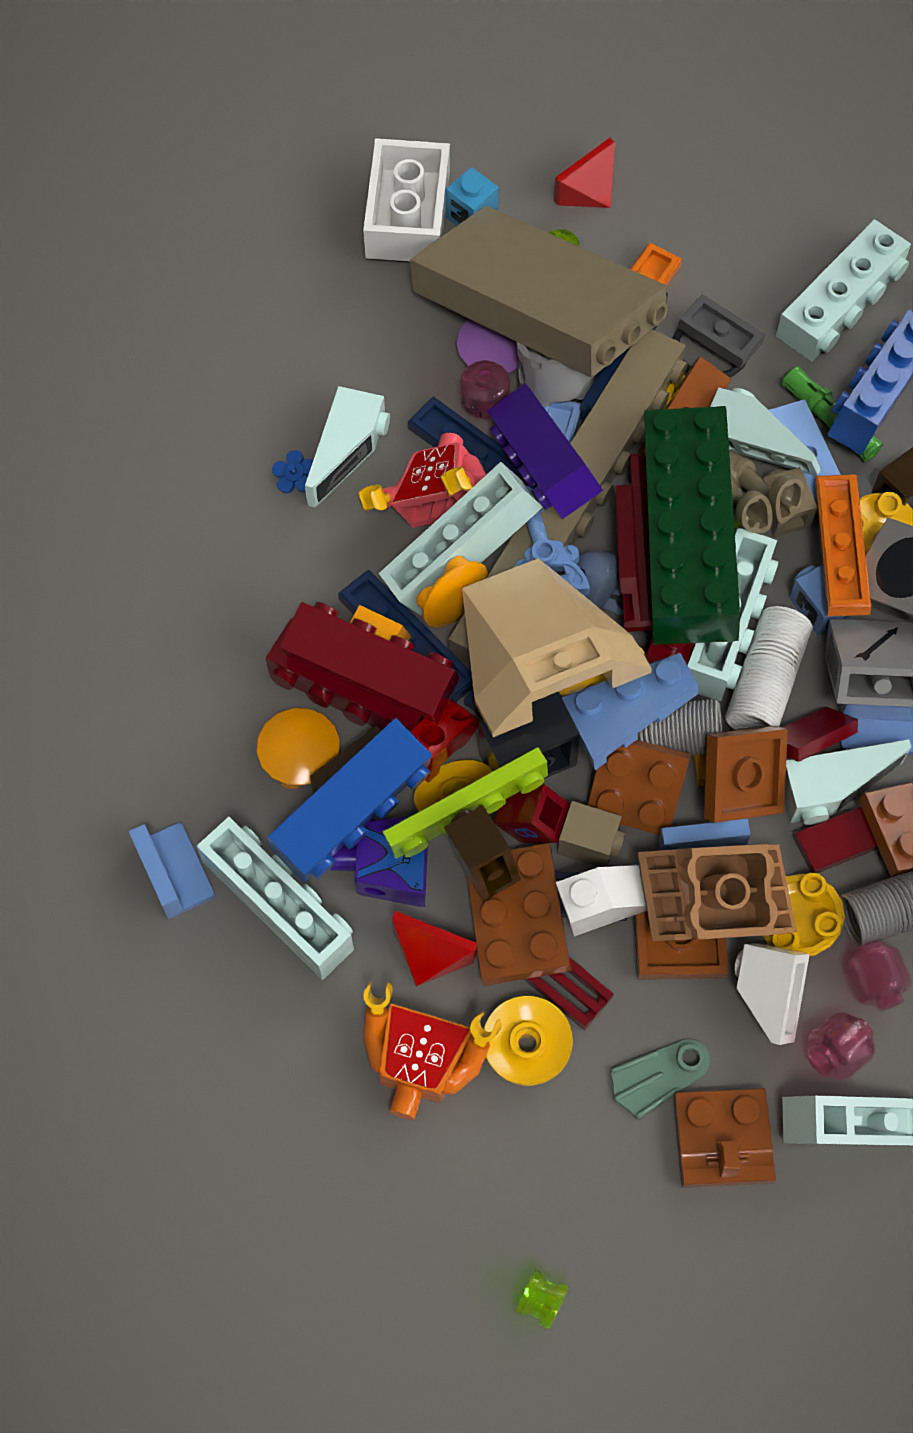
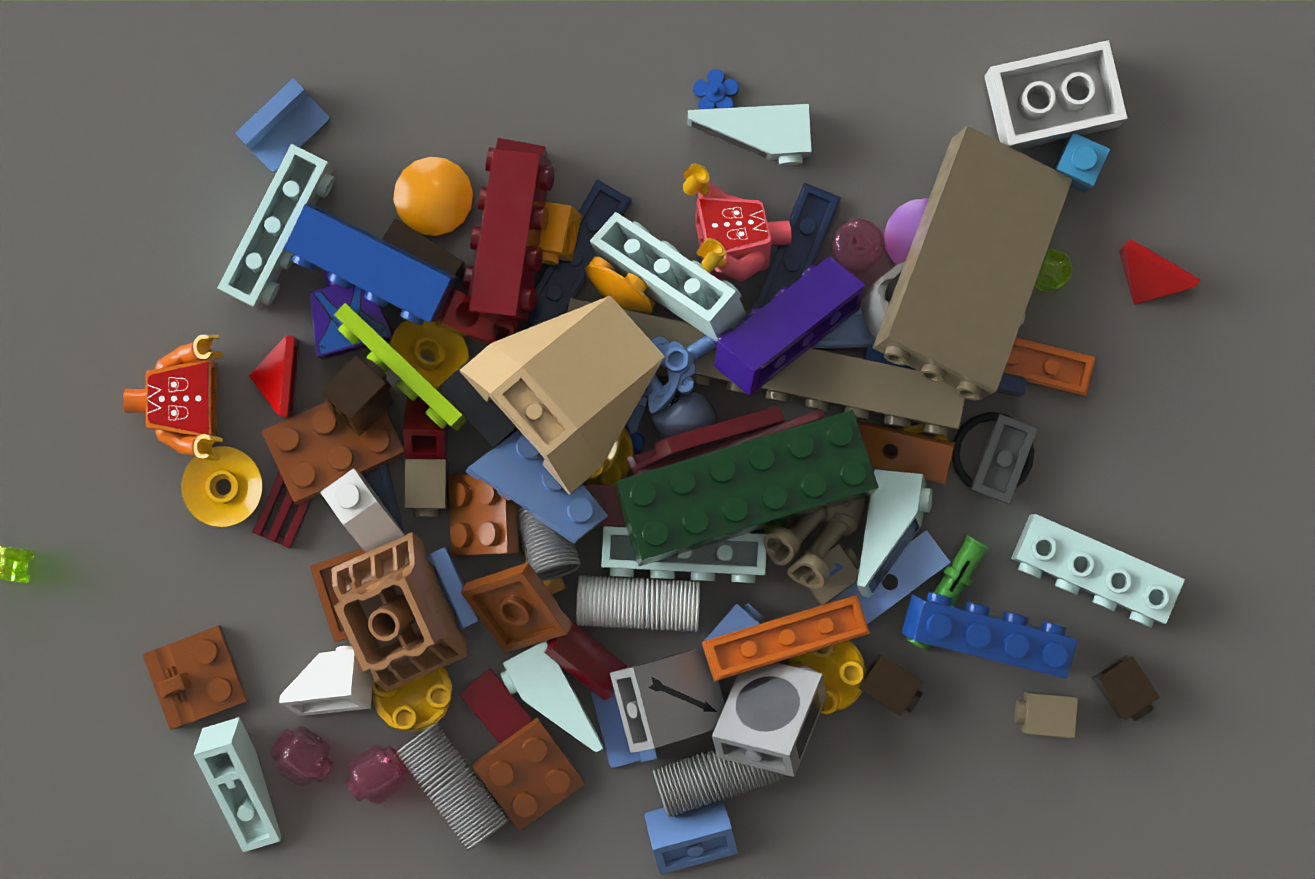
camera: 70 degrees right, 20 degrees up
sand green piece [610,1039,711,1119] -> none

